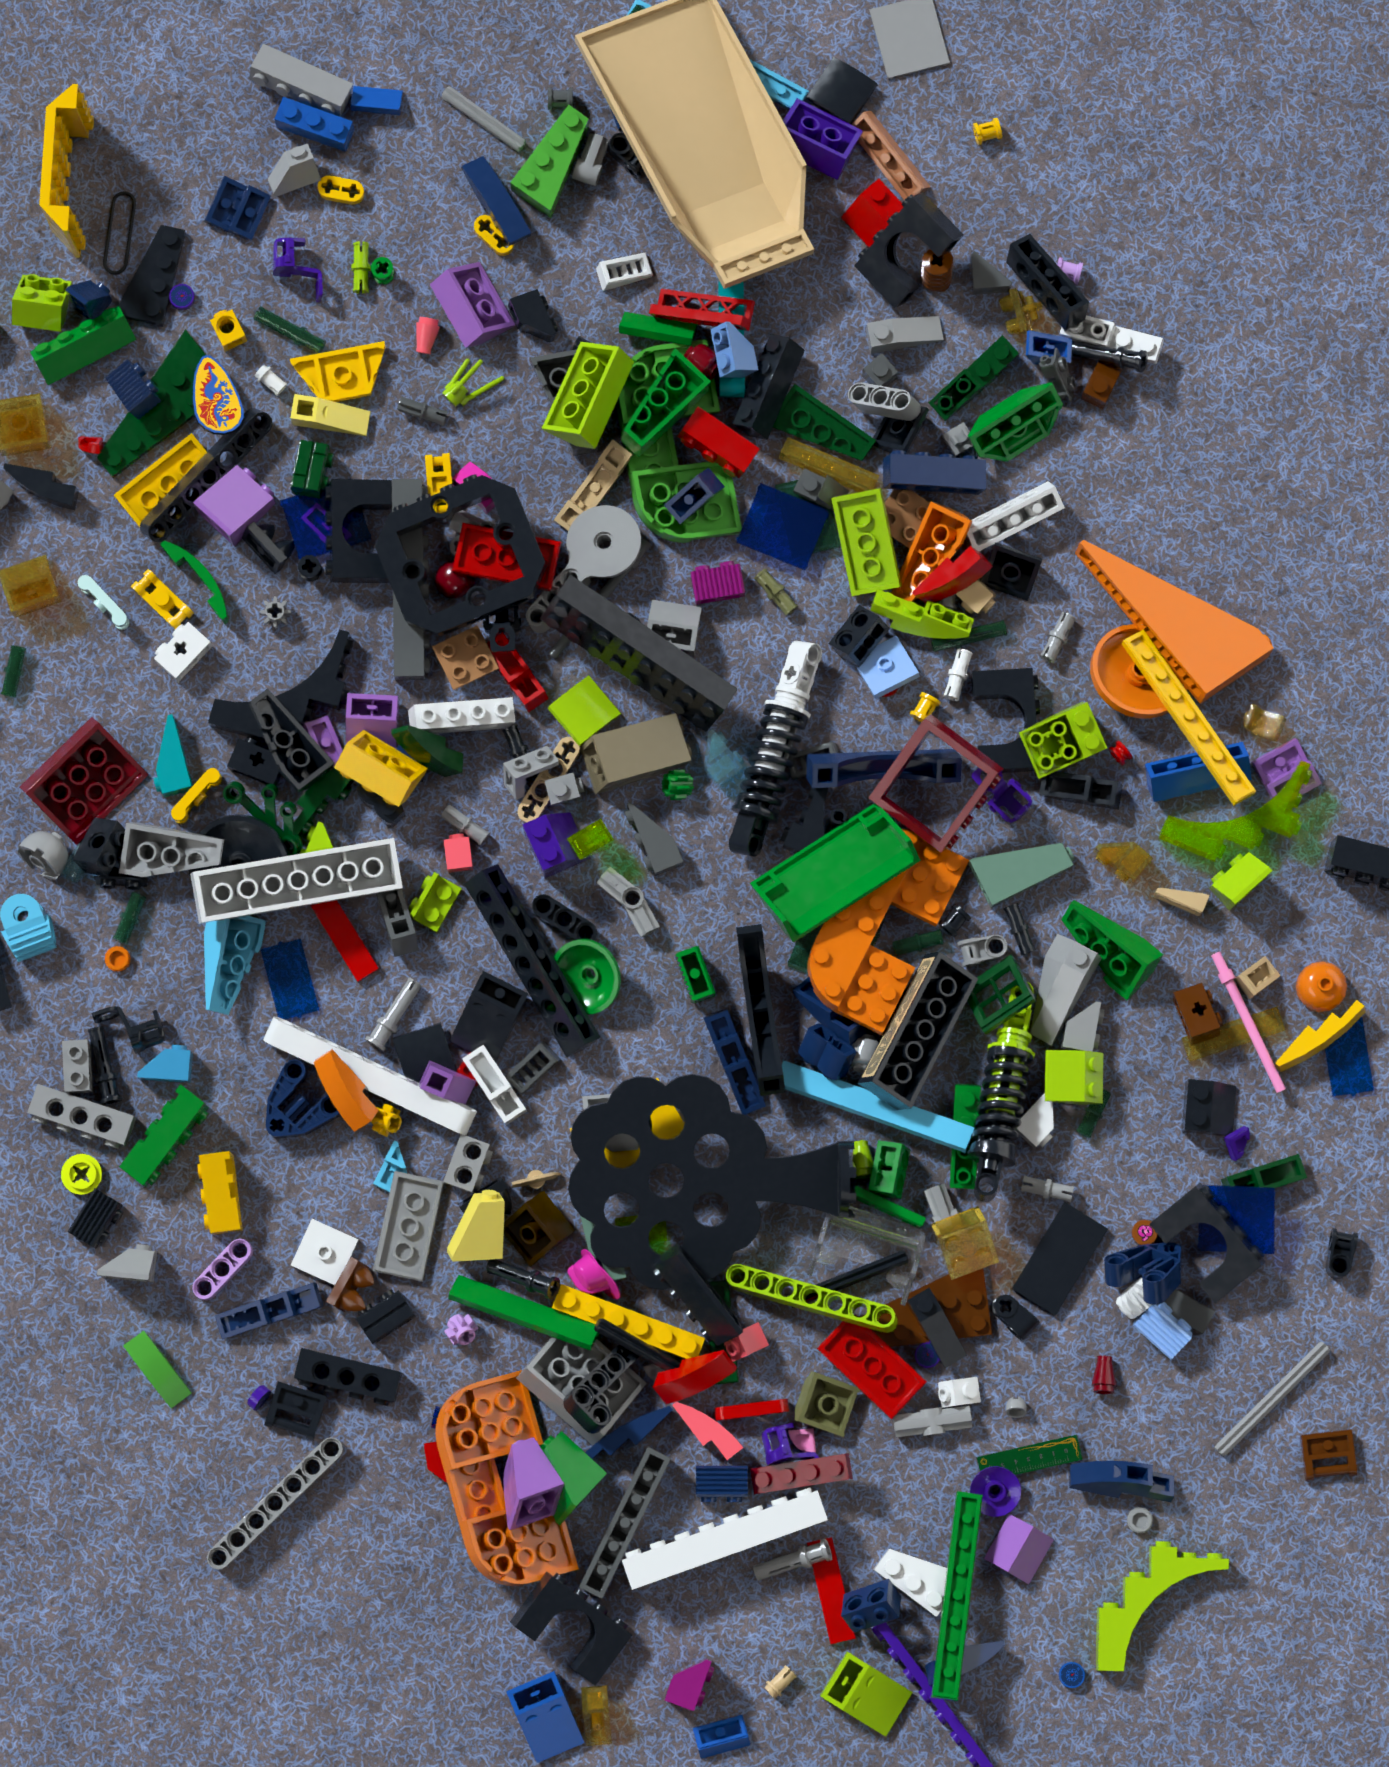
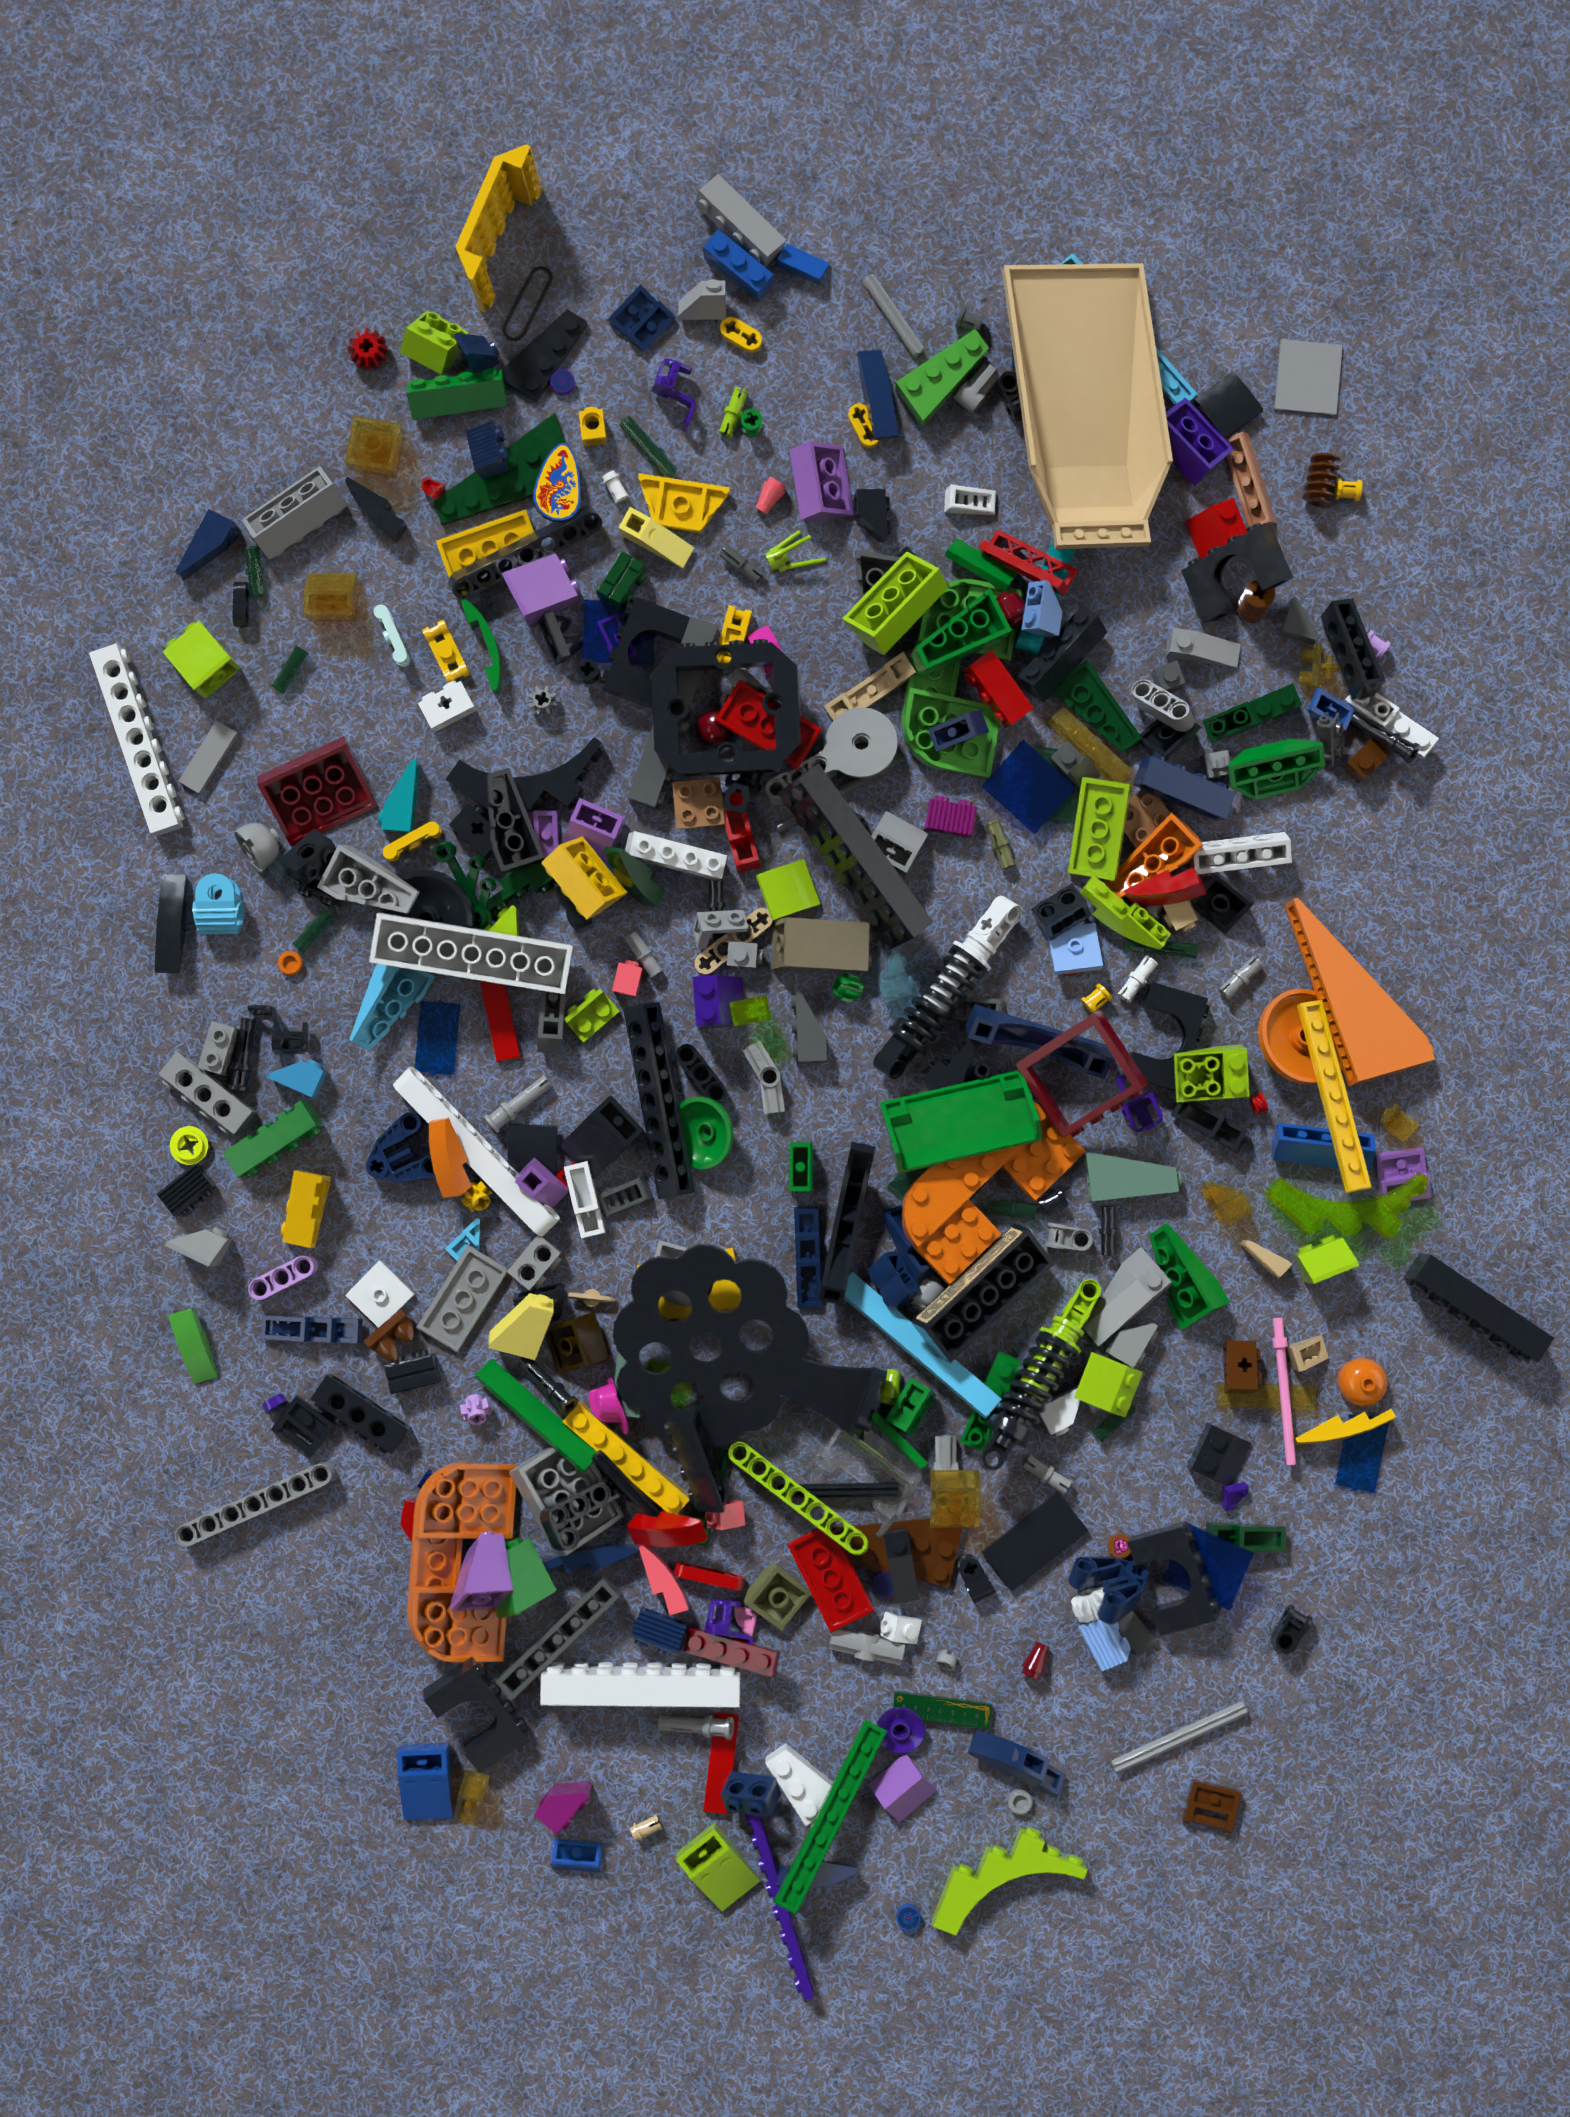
camera: 25 degrees right, 5 degrees up
dark green piece [967,955,1036,1035] -> none
none -> reddish brown piece [1302,453,1341,508]

